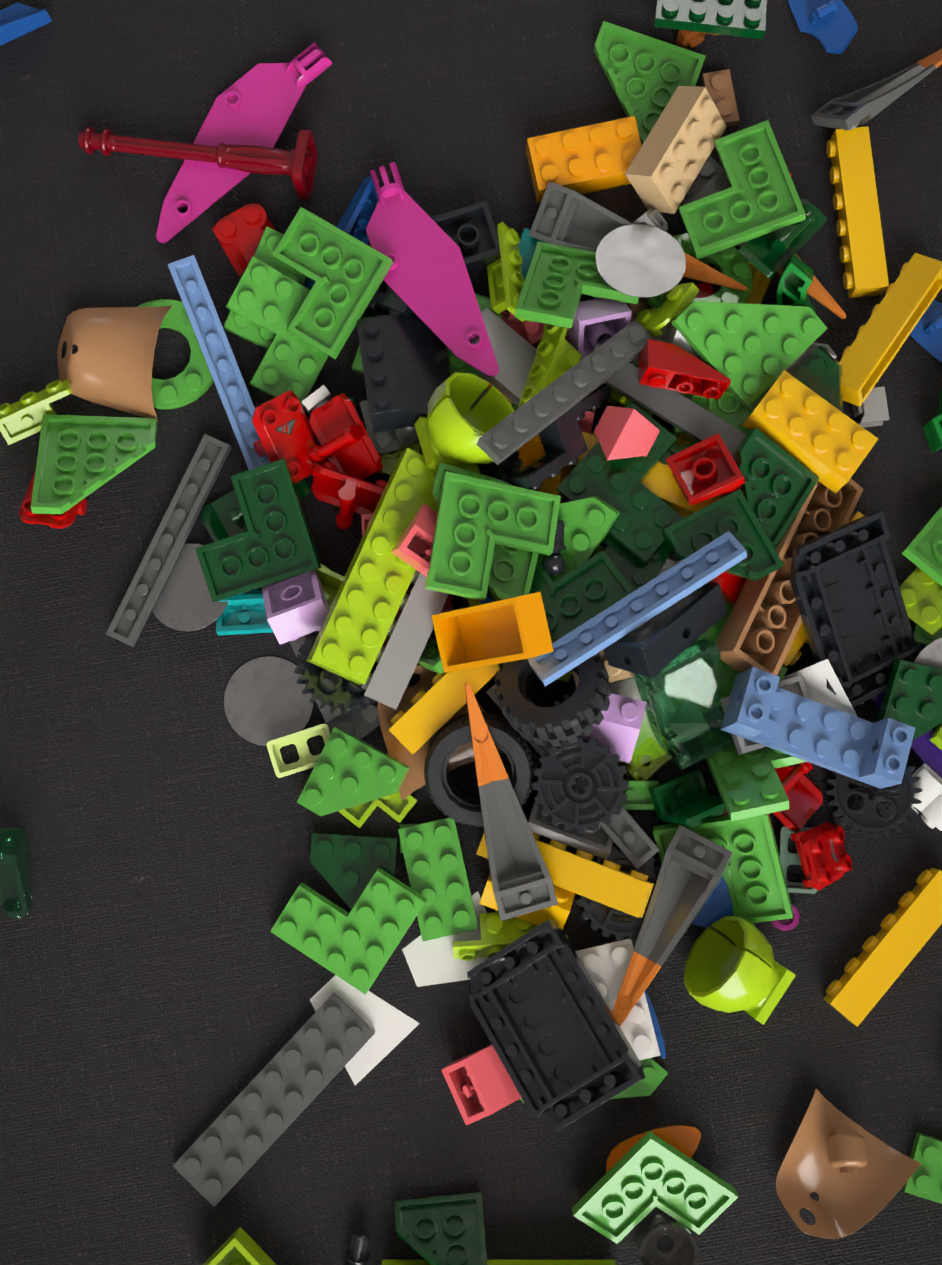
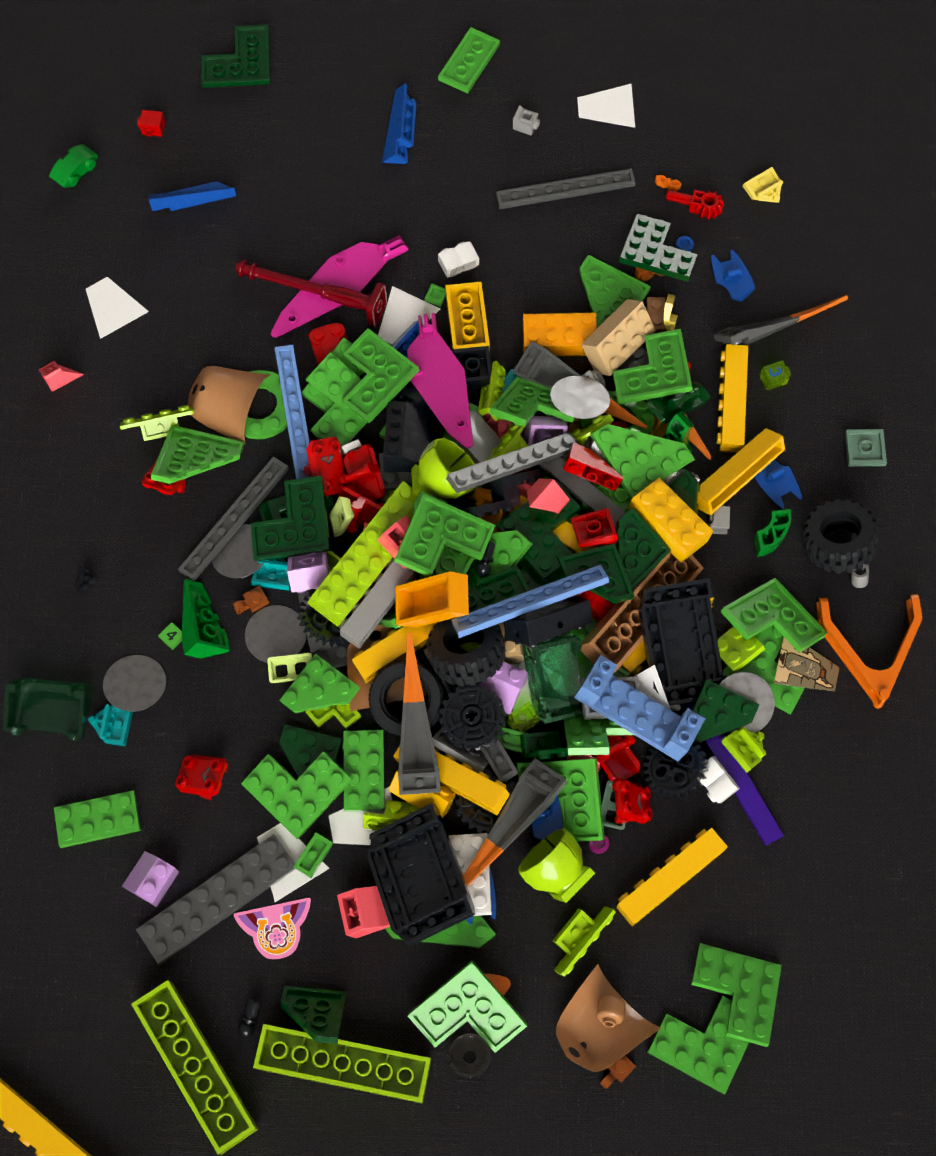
camera: 10 degrees right, 15 degrees down
none -> bright green plate [54,790,141,848]
none -> teal slope [87,704,133,746]
none -> flat silver sticker [103,655,166,712]
none -> lavender slope [122,851,179,907]
none -> bright green tile [158,622,182,650]
none -> red shield [175,755,228,800]
none -> green wedge [182,579,230,659]
none -> dark orange plate [233,586,269,614]
none -> sticker [234,898,311,959]
none -> bright green plate [293,832,333,878]
none -> yellowish green piece [329,497,354,537]
none -> white sticker [378,286,440,344]
none -> bright green tile [425,284,446,307]
none -> white brick [438,242,479,278]
none -> yellow brick [445,282,490,352]
none -> lime bracket [553,906,616,976]
none -> dark orange plate [600,1056,636,1089]
none -> light yellow slope [664,294,678,331]
none -> clear neon green brick [760,360,791,391]

